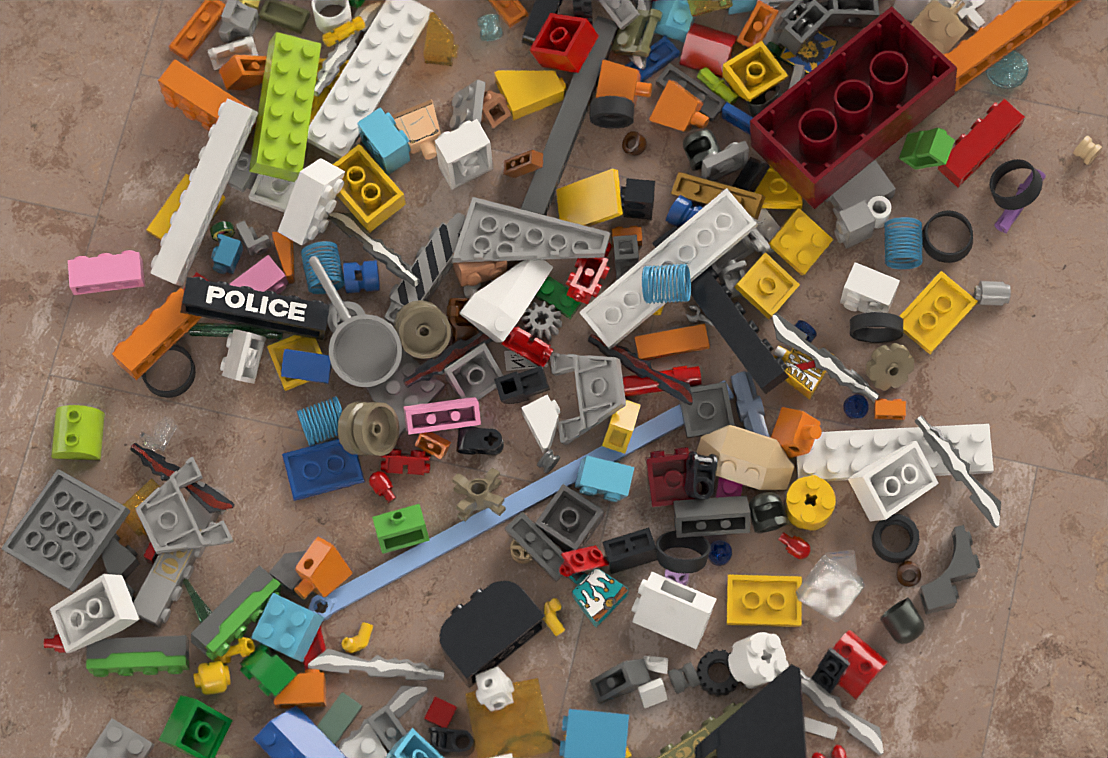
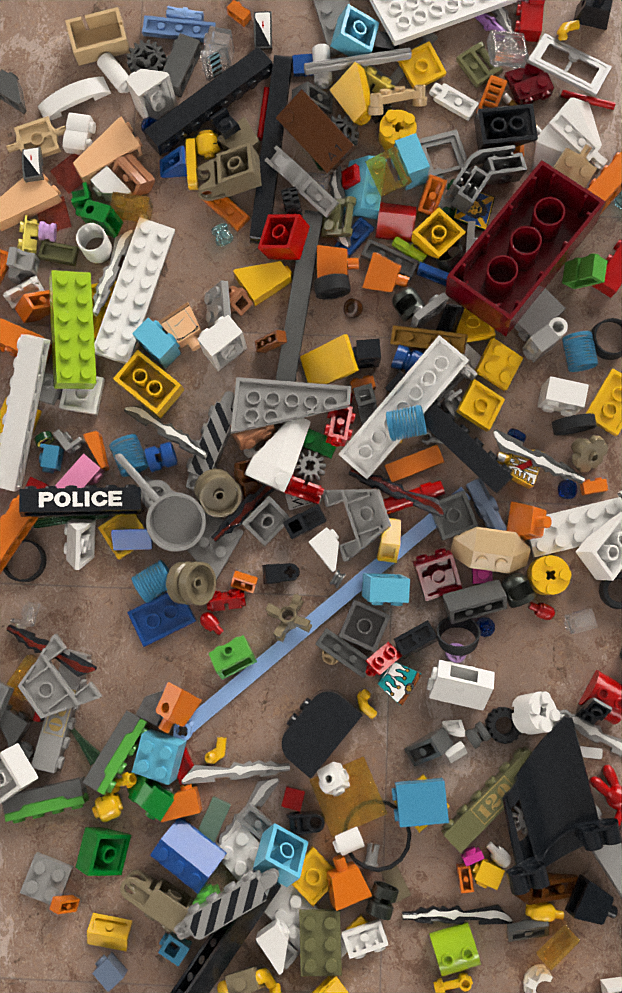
camera: 10 degrees left, 10 degrees up
white brick [278,159,345,245] -> none
yellow axle [322,16,365,47] -> none
bright pink brick [403,397,481,434] -> none
clear yellow slope [423,12,459,66] -> none
black piece [684,451,718,499] -> none
yellow plate [727,575,802,627] -> none
clear brick [796,556,865,623] -> none

